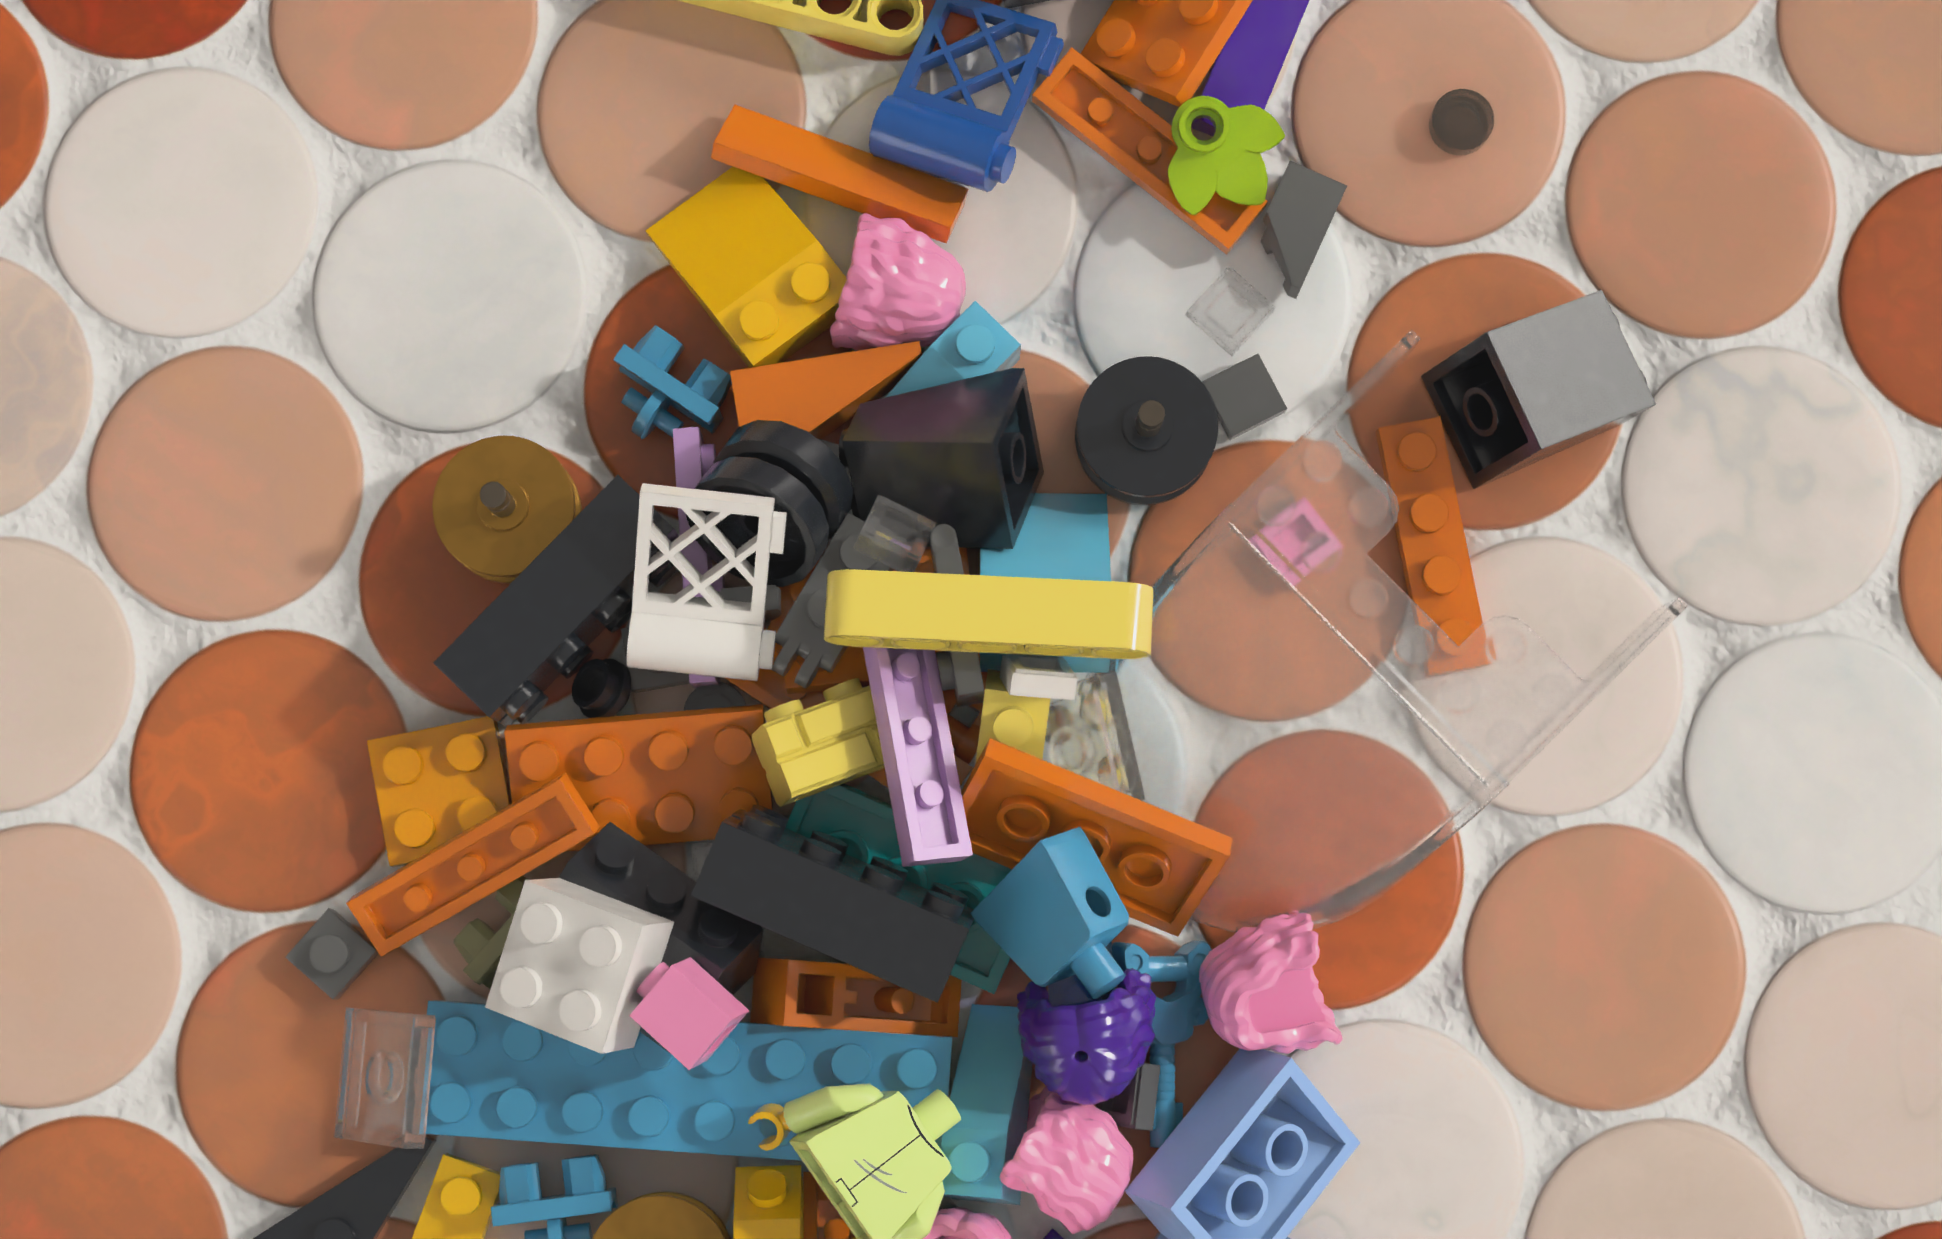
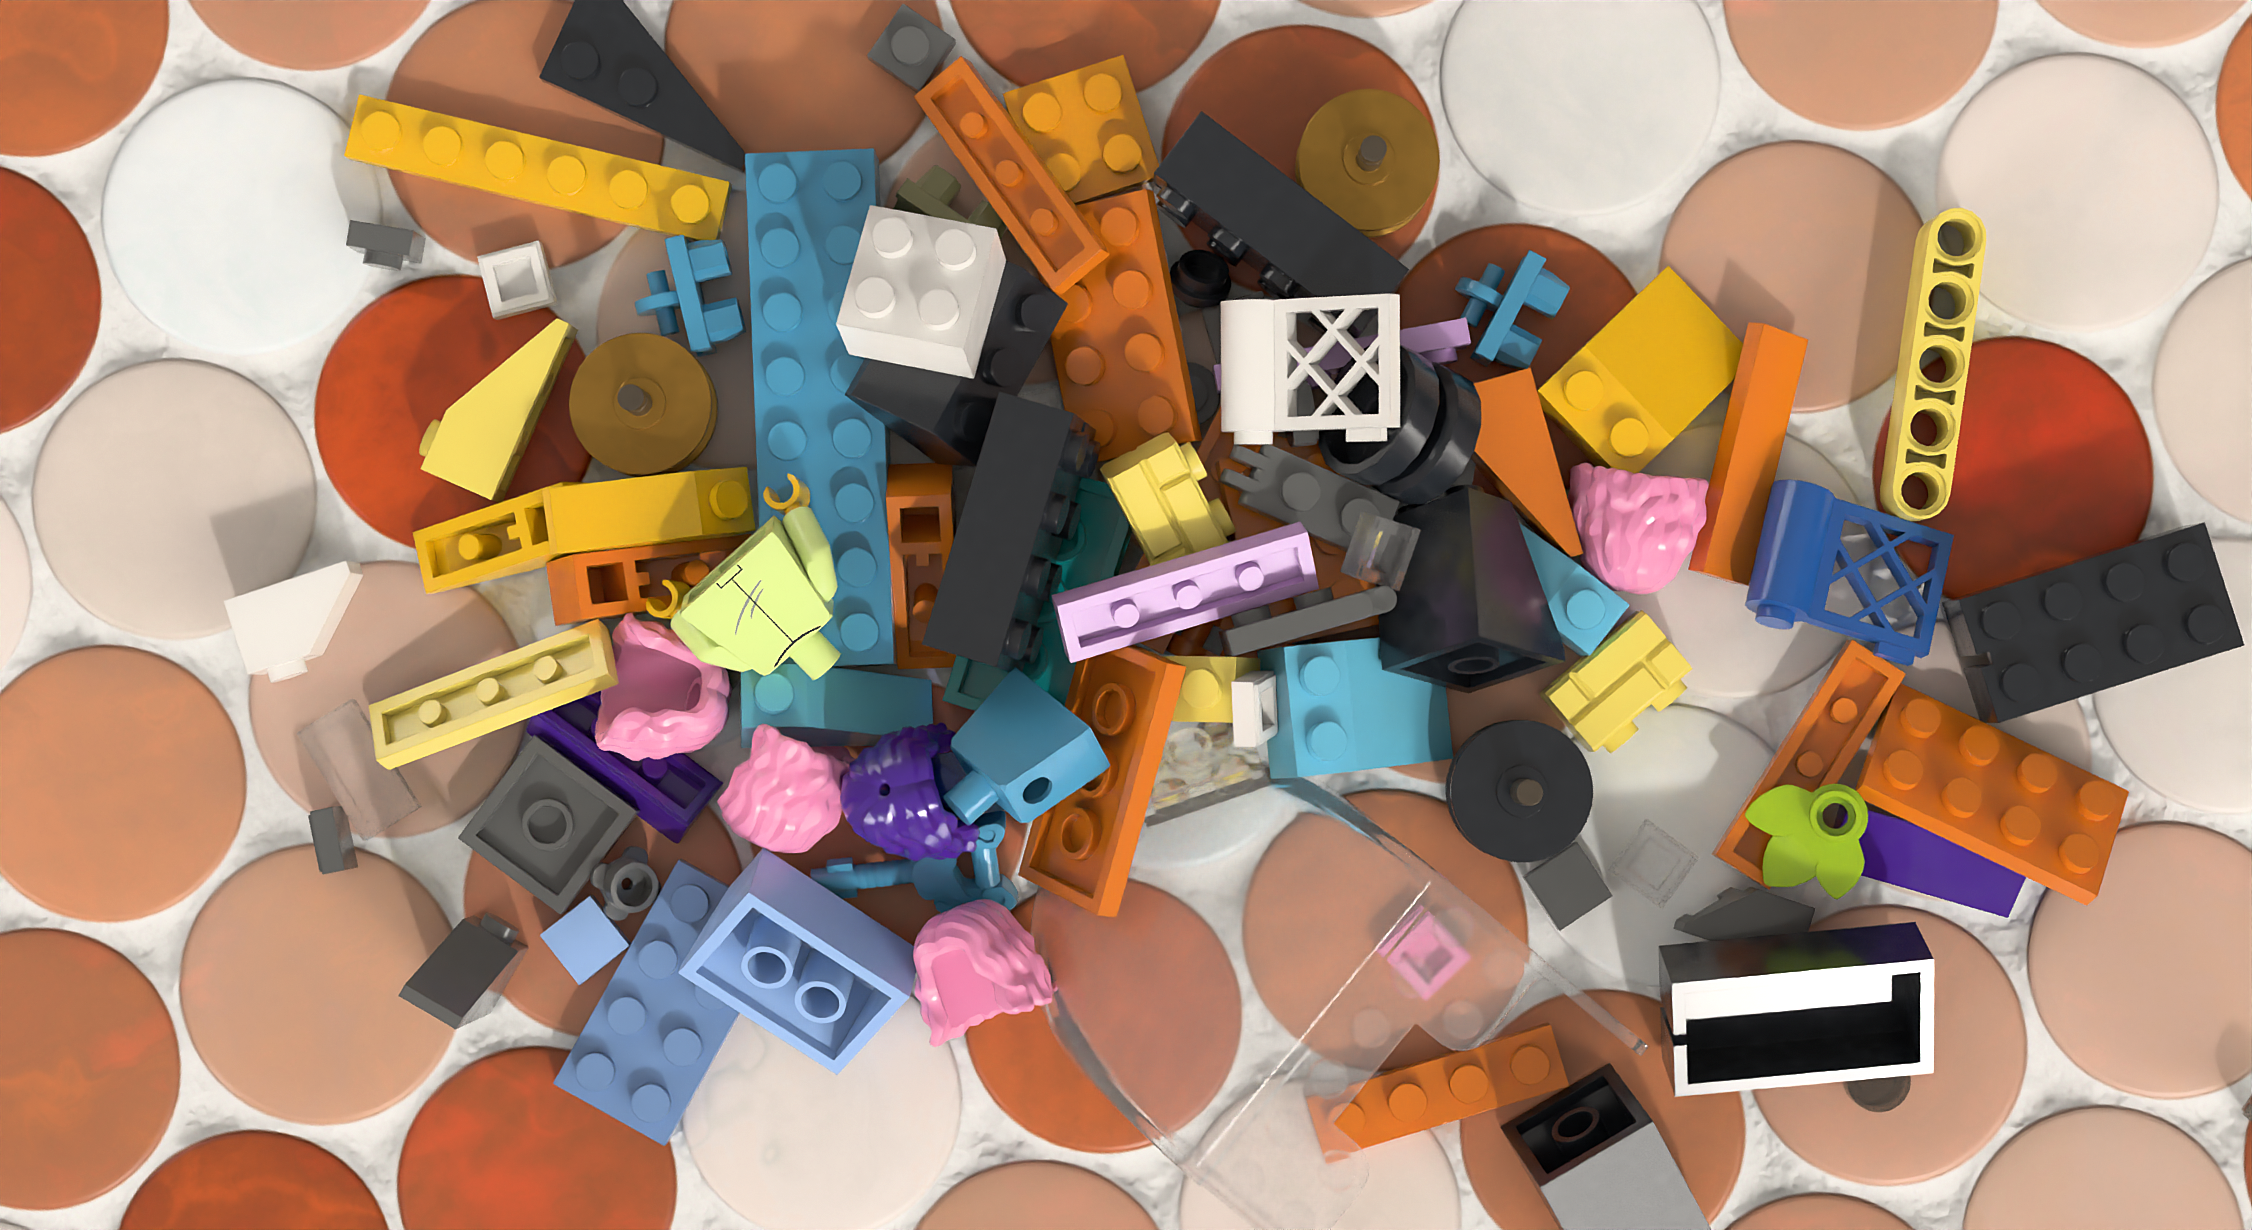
camera: 85 degrees right, 5 degrees up
clear tile [334,1007,436,1149] -> none
bright pink brick [629,957,749,1070] -> none
light yellow beam [824,569,1153,659] -> none
dark grey tile [1096,1063,1161,1131] -> none
none -> light yellow brick [1539,610,1692,753]
none -> black piece [1658,922,1934,1097]

